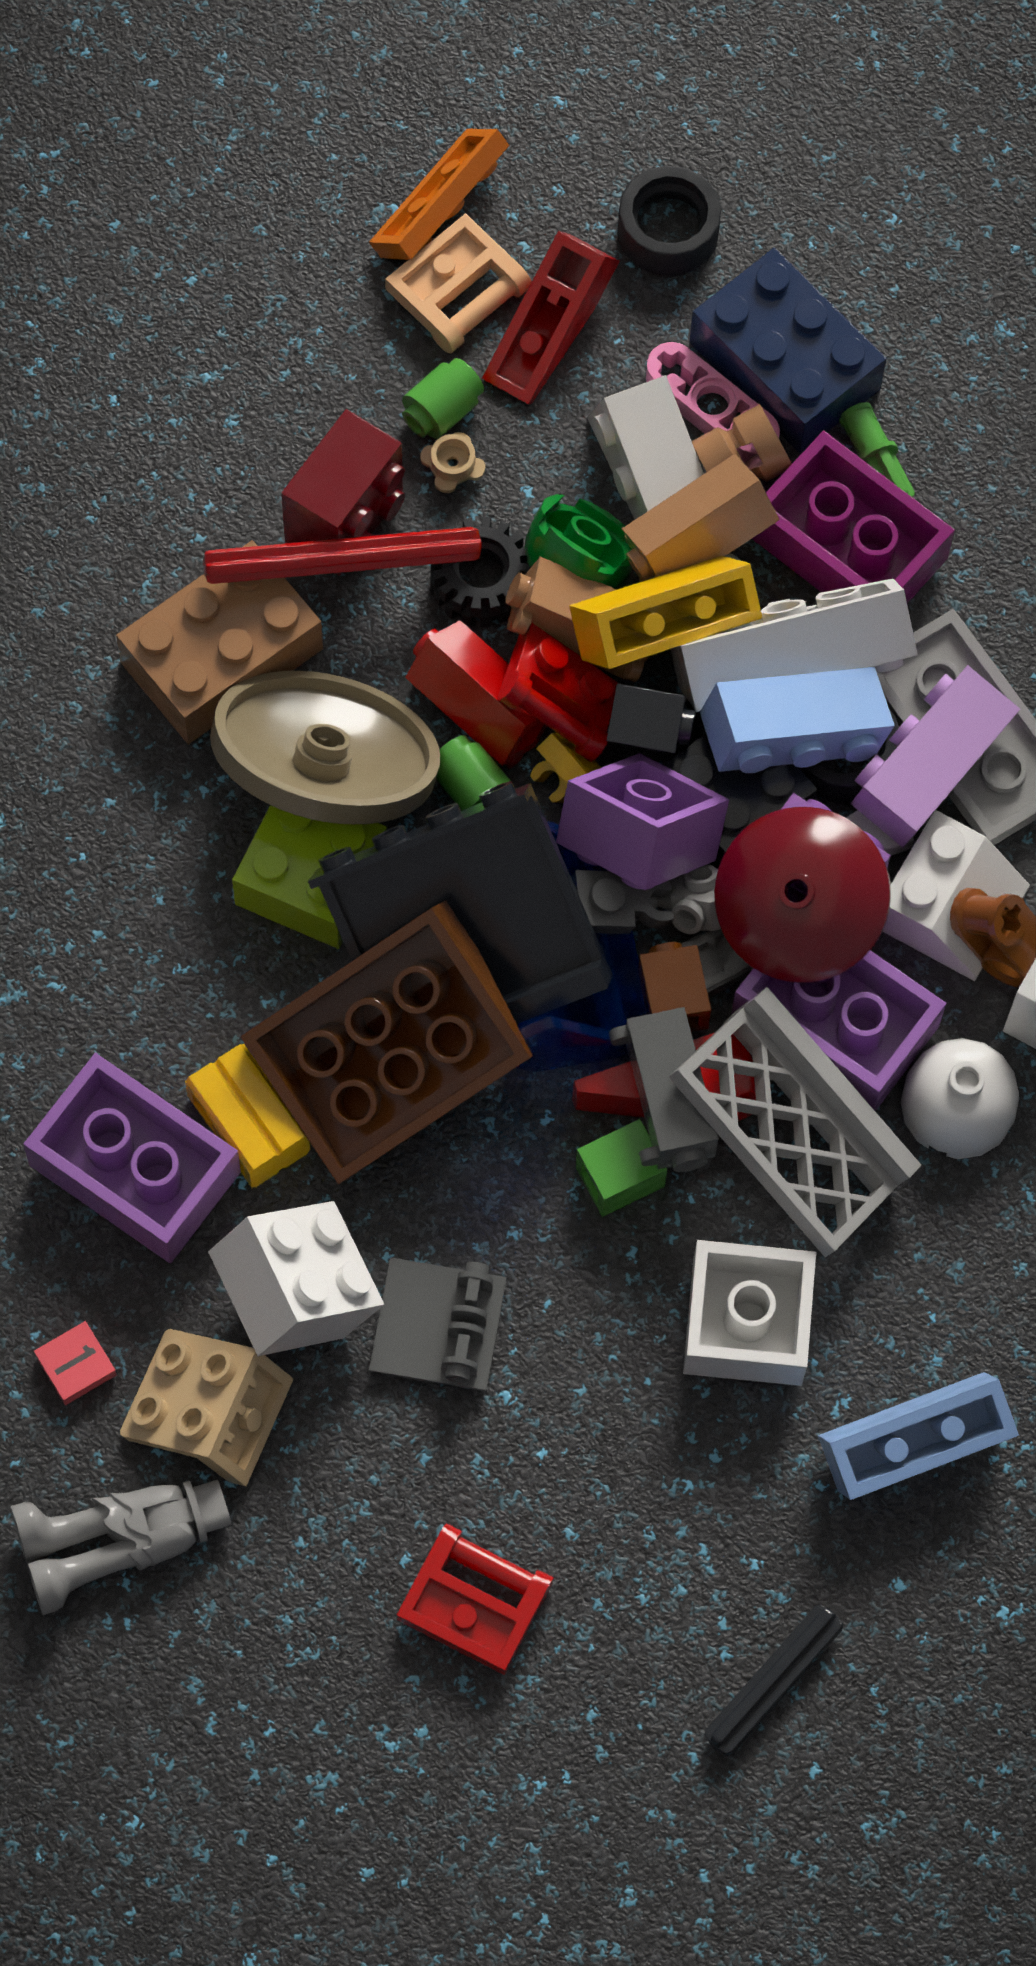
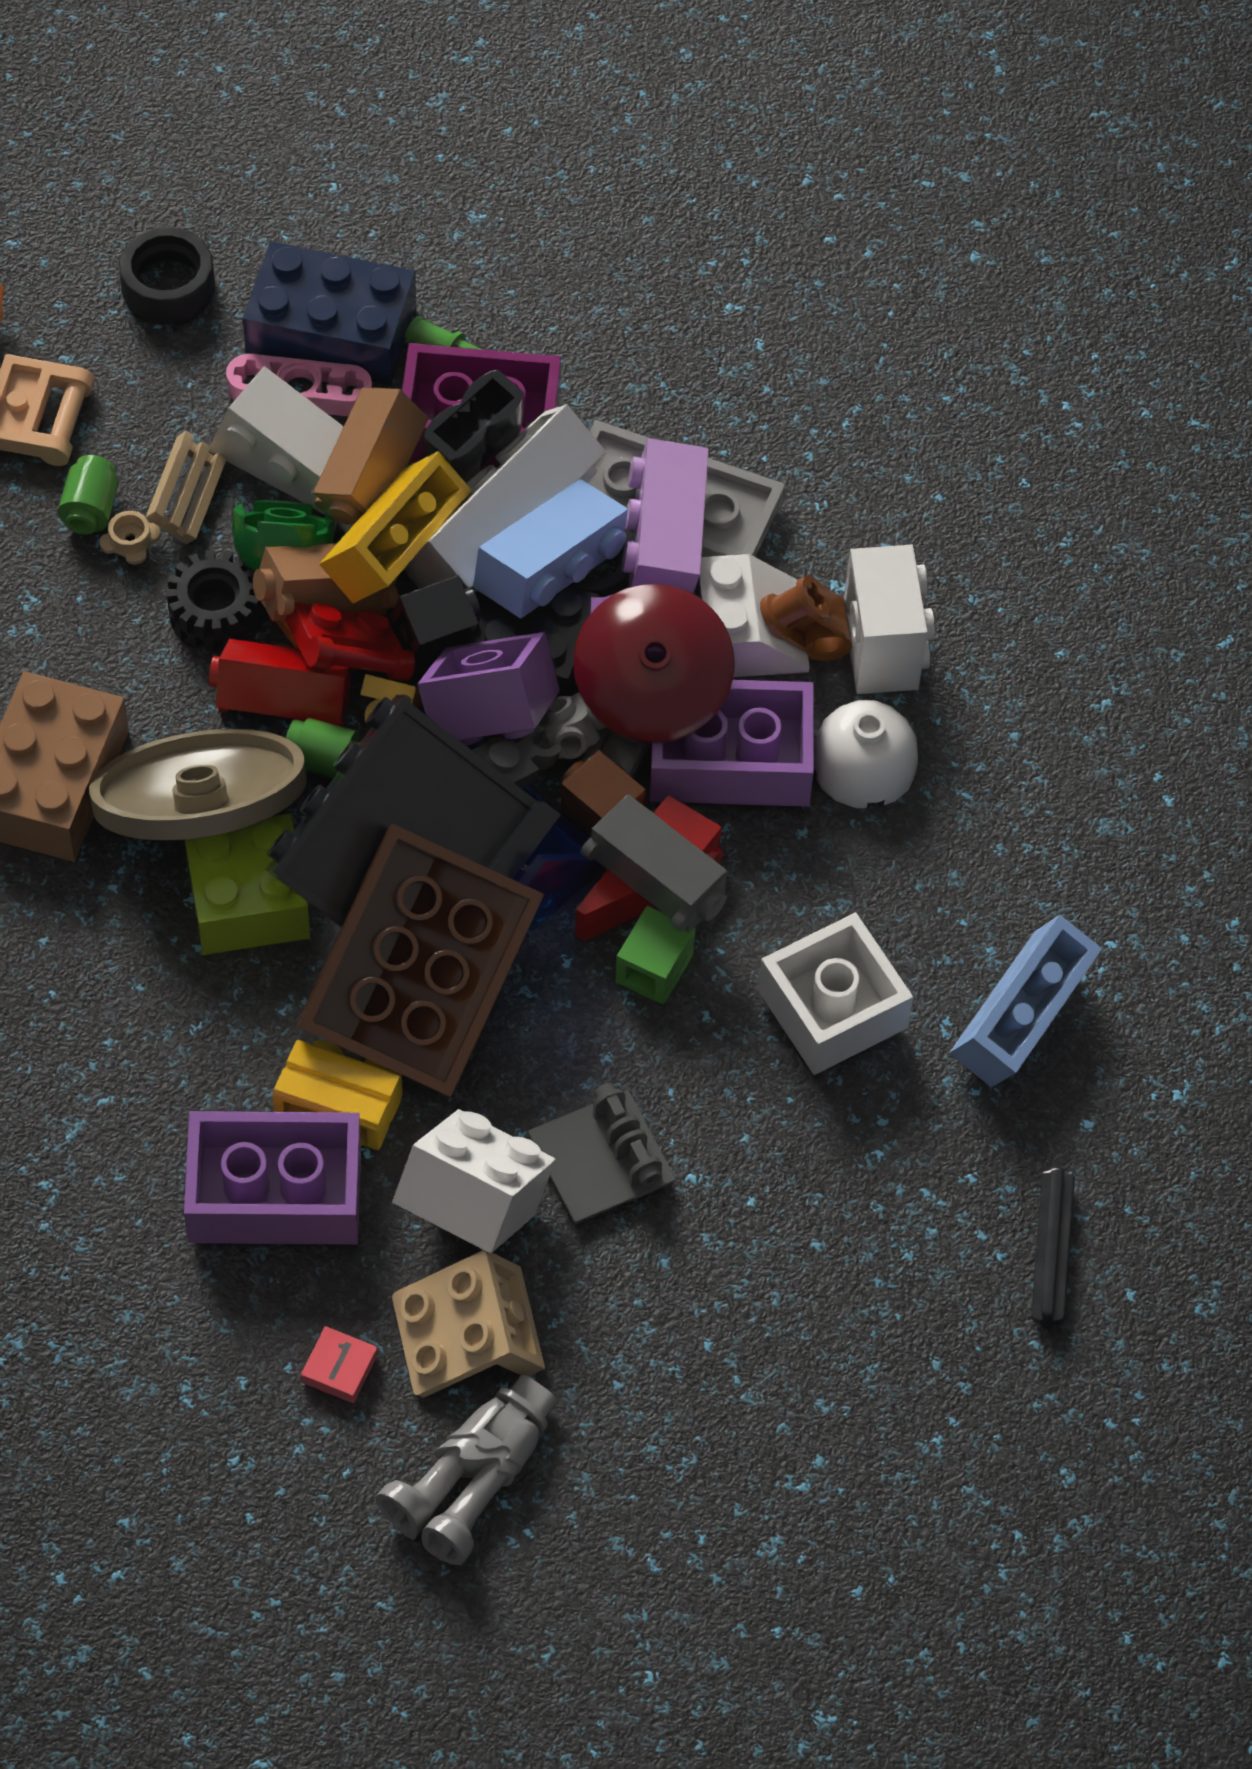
camera: 35 degrees left, 10 degrees down
red axle [203,527,482,584] -> none
dark red brick [281,409,405,576] -> none
red plate [396,1523,554,1675] -> none
red slope [482,231,620,405] -> none
light grey fence [669,987,921,1257] -> none
medium nougat wheel [692,404,792,482] -> none
none -> tan tile [145,431,227,544]
none -> black brick [424,370,525,483]

